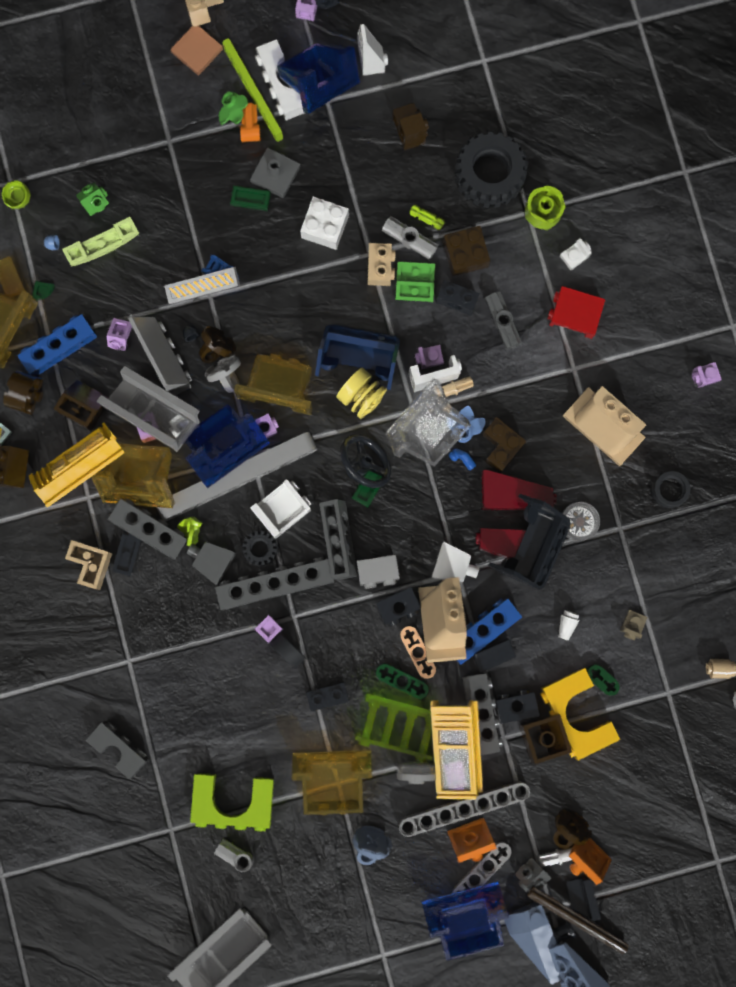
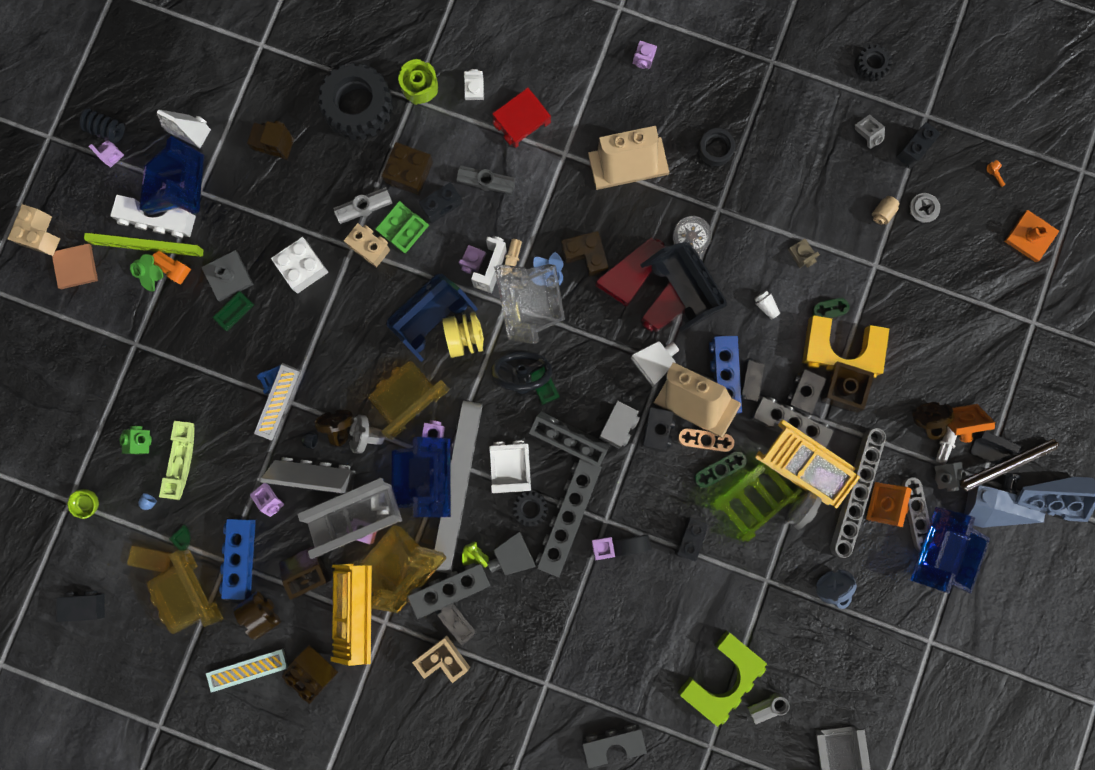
camera: 50 degrees left, 0 degrees up
clear yellow windscreen [292,750,372,815] -> none
lime axle [410,205,445,230] -> none
blue arm [449,448,476,470] -> none

